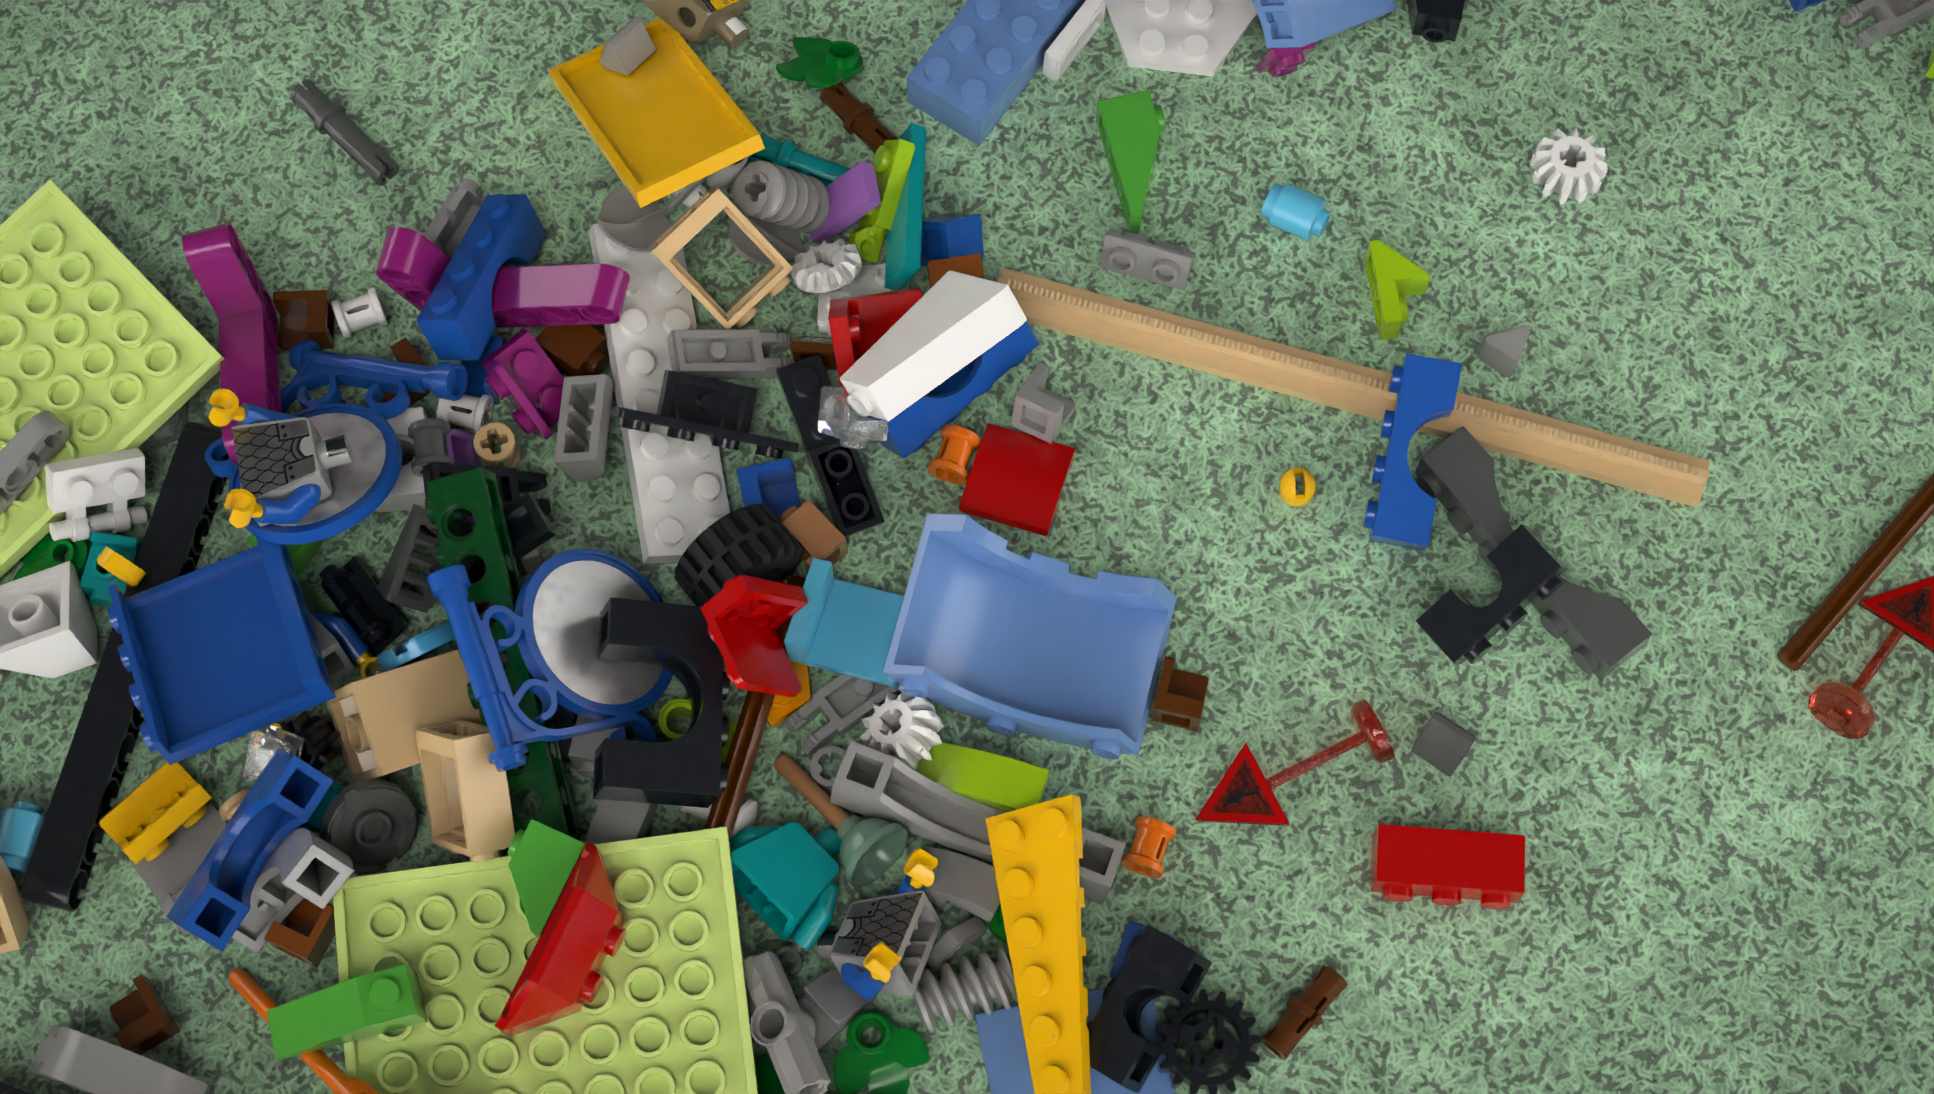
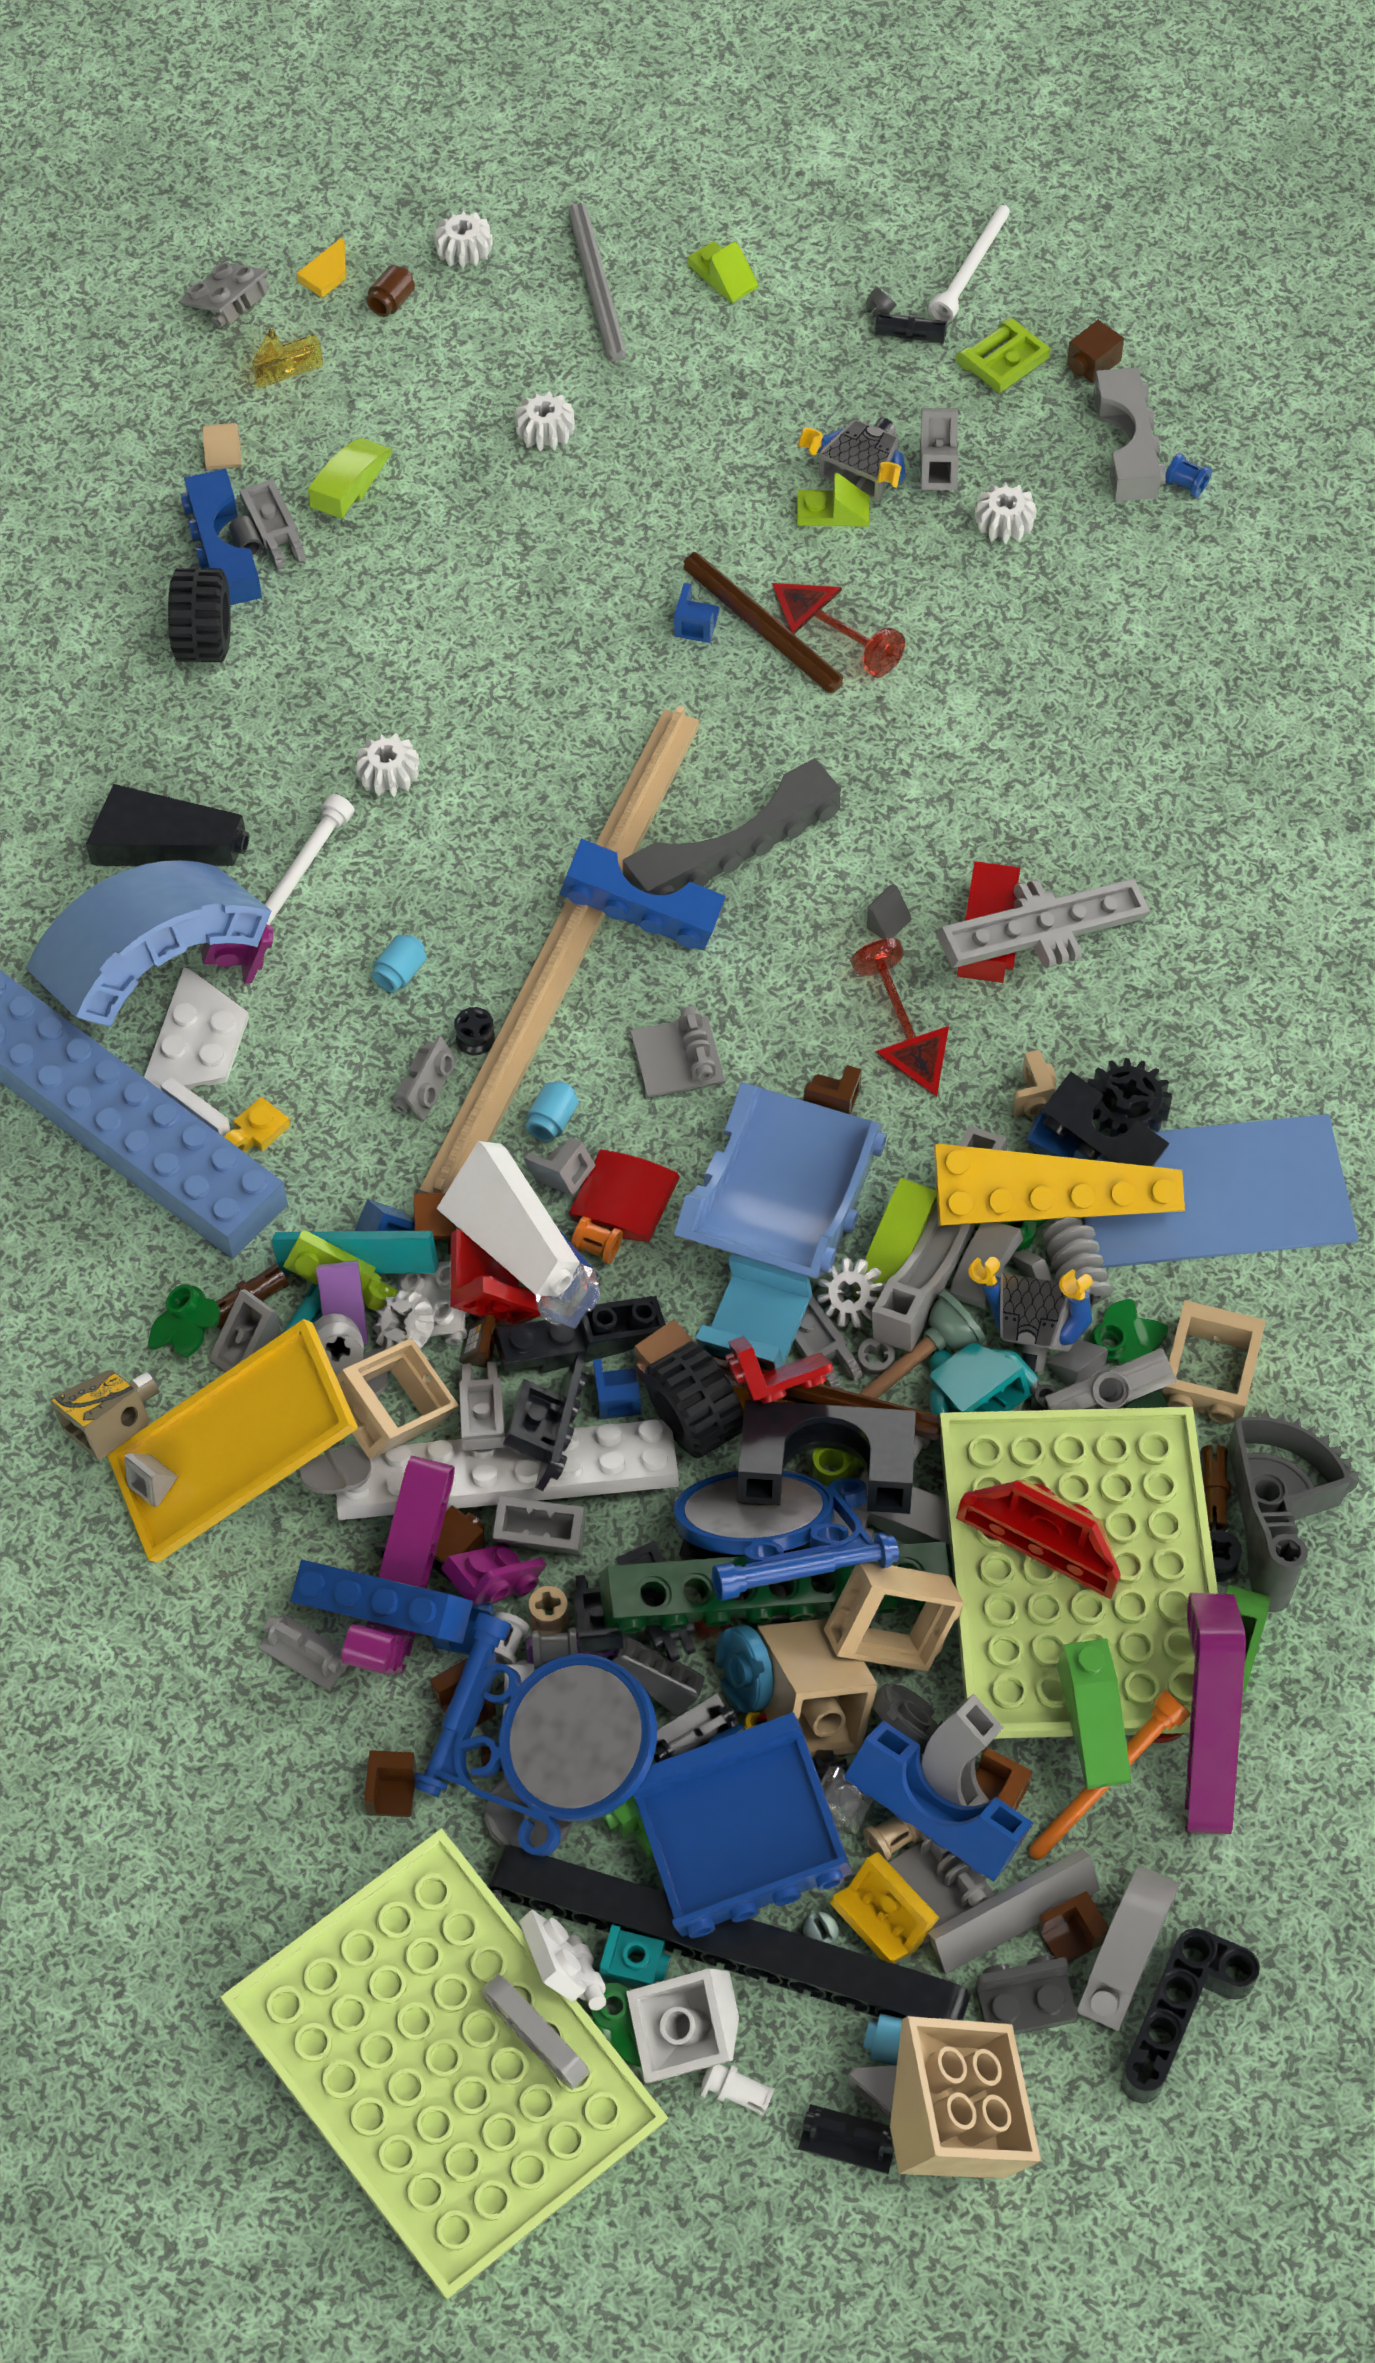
camera: 85 degrees left, 10 degrees down
yellow tile [96,547,146,587] -> none
magenta beam [182,222,281,465] -> none
torso [208,389,353,528] -> none
dark grey pin [290,79,399,186] -> none
white bush [331,287,389,340] -> none
bright green slope [508,819,586,939] -> none
bright green slope [1096,90,1166,234] -> none
orange bush [1121,816,1177,878] -> none
reddish brown pin [1262,965,1348,1060] -> none
yellow hinge [1278,467,1316,506] -> none
lime slope [1364,240,1430,340] -> none
black arch [1416,524,1568,664] -> none
light grey slope [1478,325,1530,379] -> none
none -> light grey slope [208,1289,281,1372]
none -> yellow plate [224,1096,291,1153]
none -> white piece [264,794,355,925]
none -> black wheel [454,1007,495,1055]
none -> medium azure brick [525,1081,579,1142]
none -> light grey hinge [631,1006,725,1098]
none -> blue panel [674,582,720,643]
none -> light aqua hinge [802,1912,839,1945]
none -> light grey tile [927,1848,1100,1974]
none -> light grey hinge [936,879,1151,968]
none -> dark grey bracket [975,1955,1078,2035]
none -> tan bracket [1012,1049,1056,1117]

